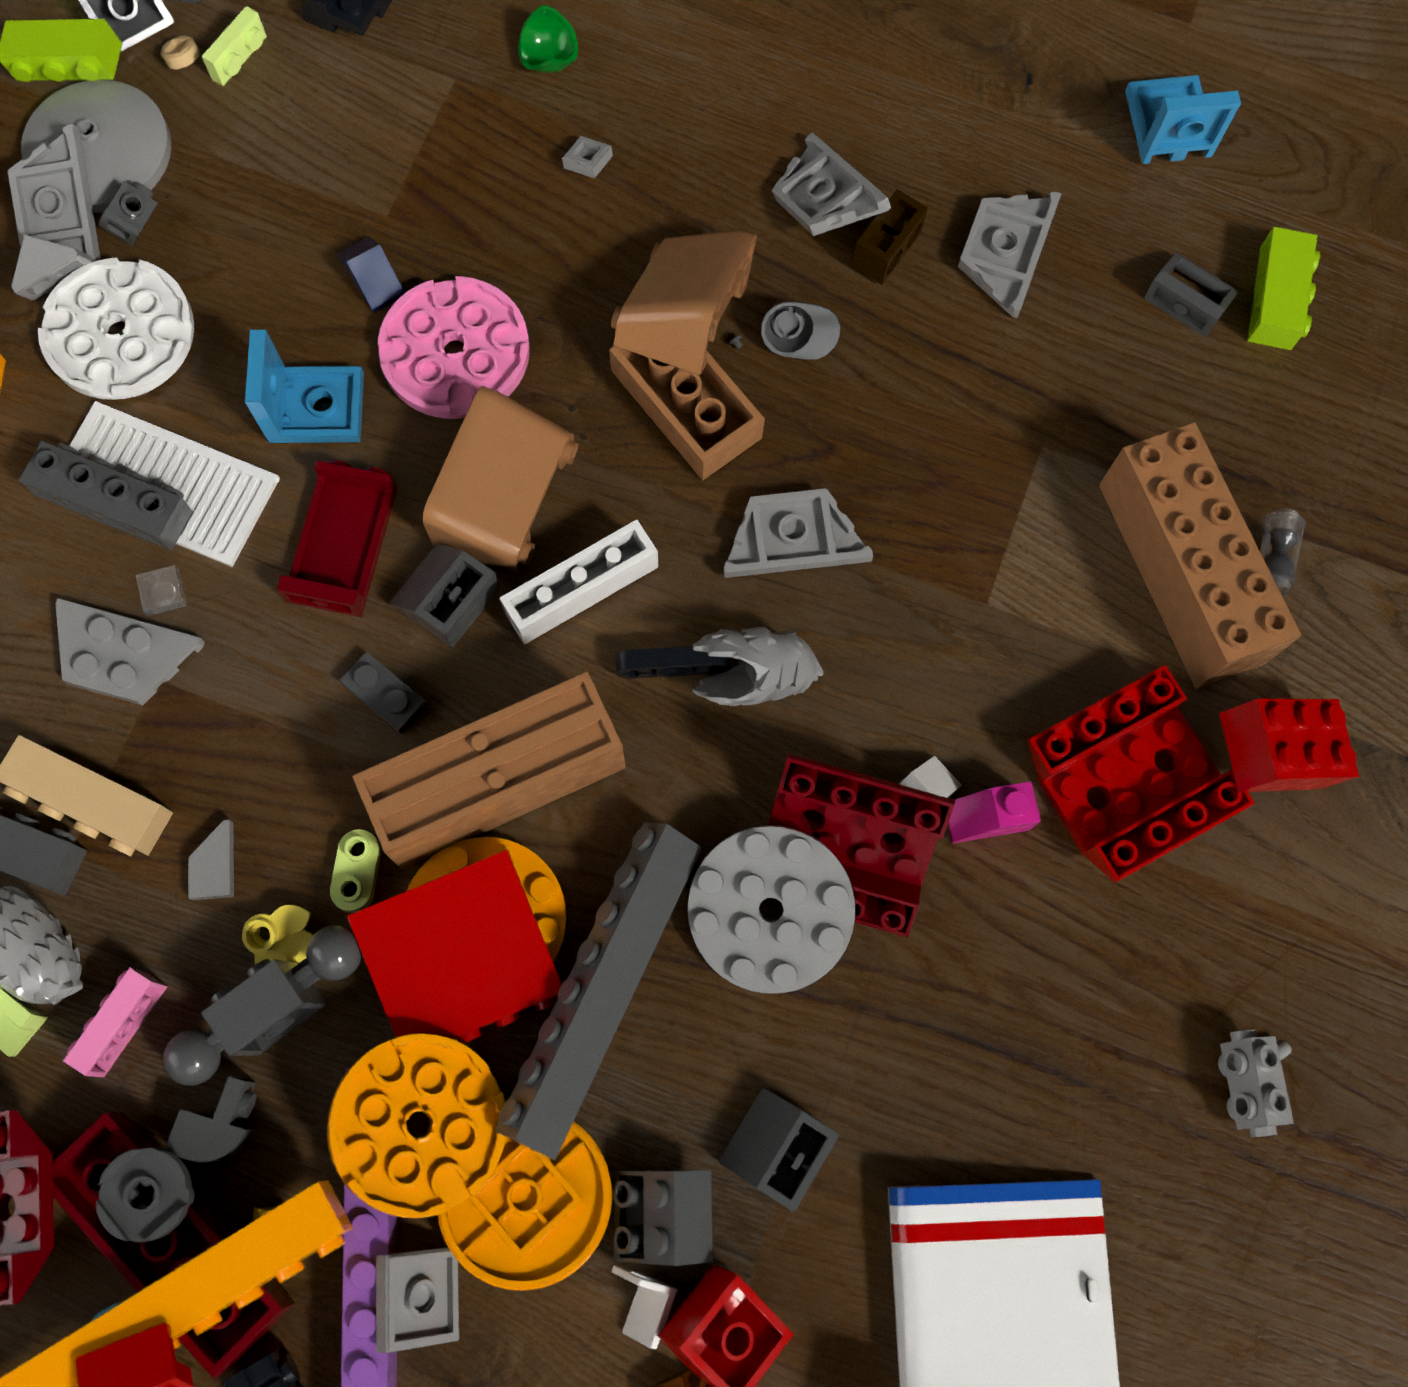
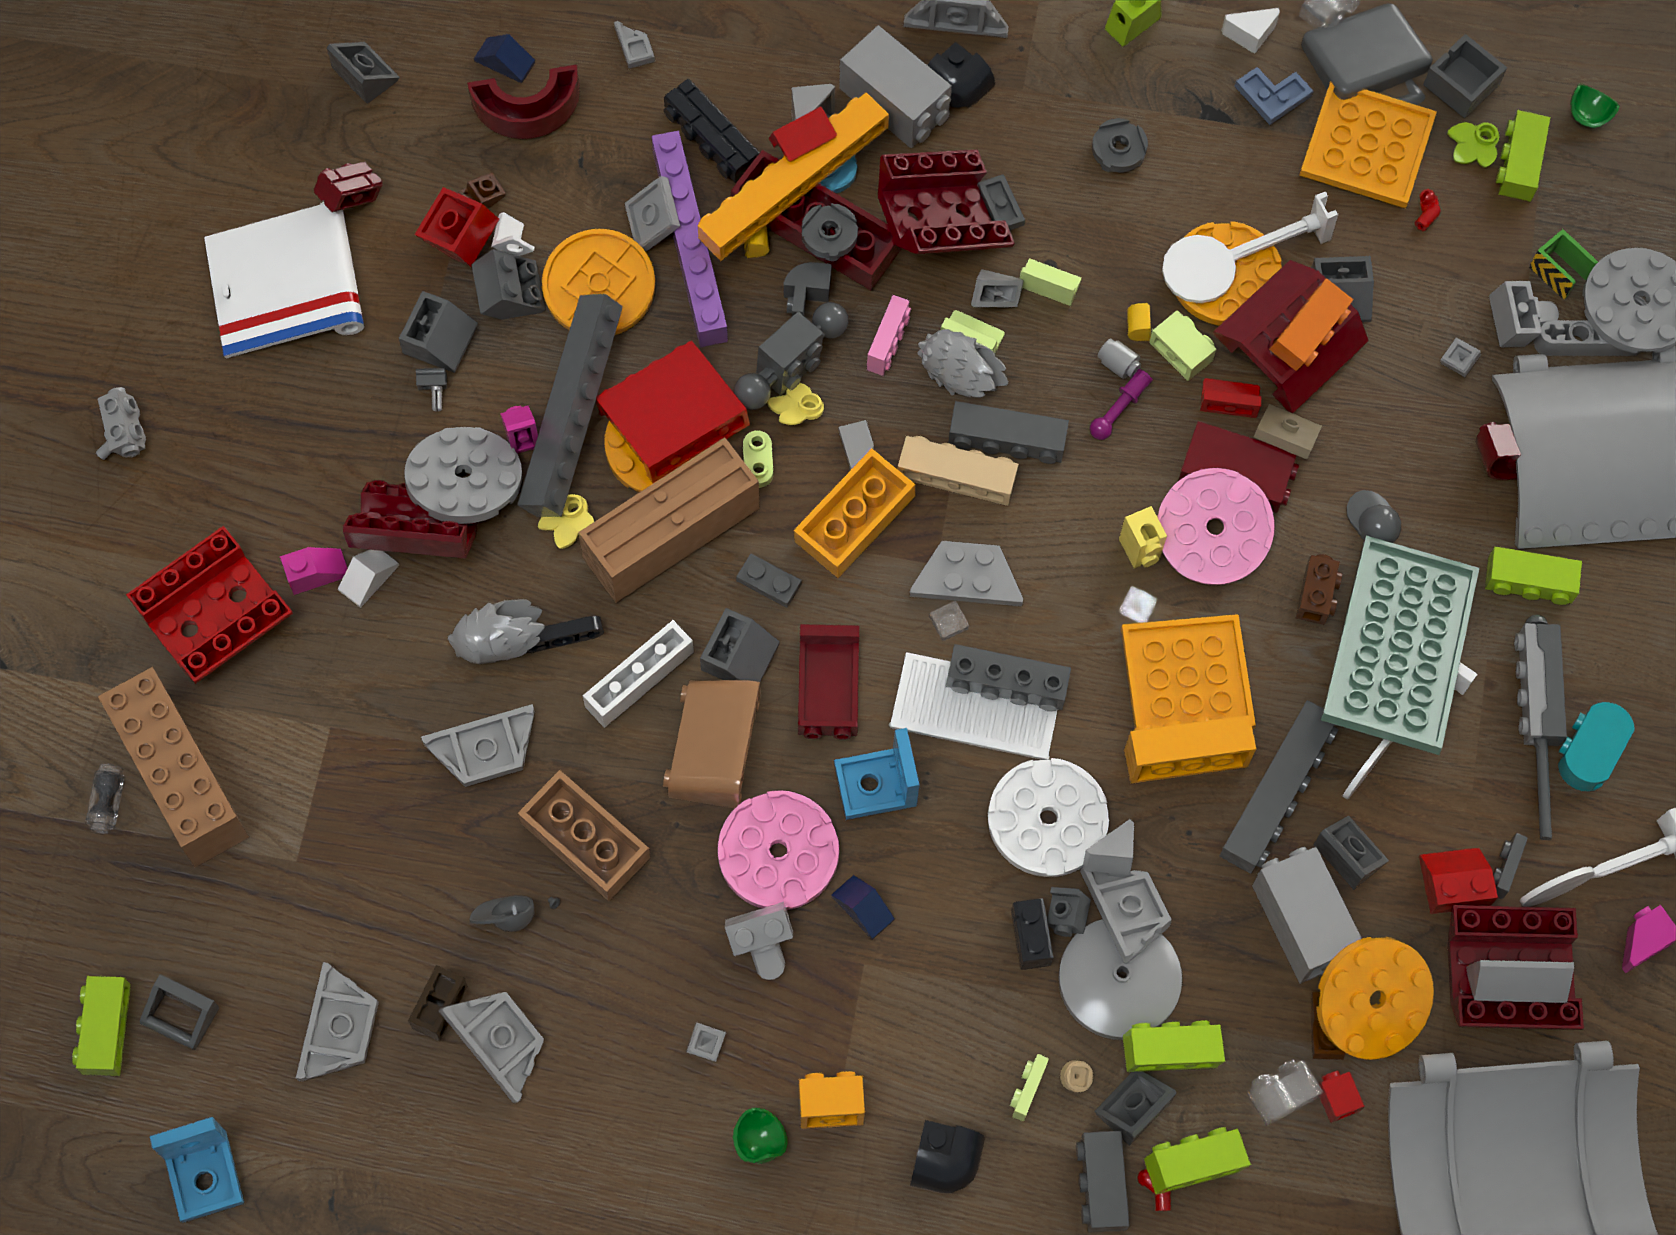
camera: 170 degrees right, 5 degrees down
light orange plate [327,1034,506,1218] -> none
medium nougat windscreen [611,230,757,375] -> none
red brick [1219,699,1360,792] -> none
none -> dark grey piece [416,368,447,411]
none -> dark pink slope [501,405,538,454]
none -> light yellow plate [538,494,594,549]
none -> light grey brick [725,902,793,980]
none -> light orange brick [794,448,915,578]
none -> light orange brick [799,1071,865,1129]
none -> black brick [1011,898,1053,970]

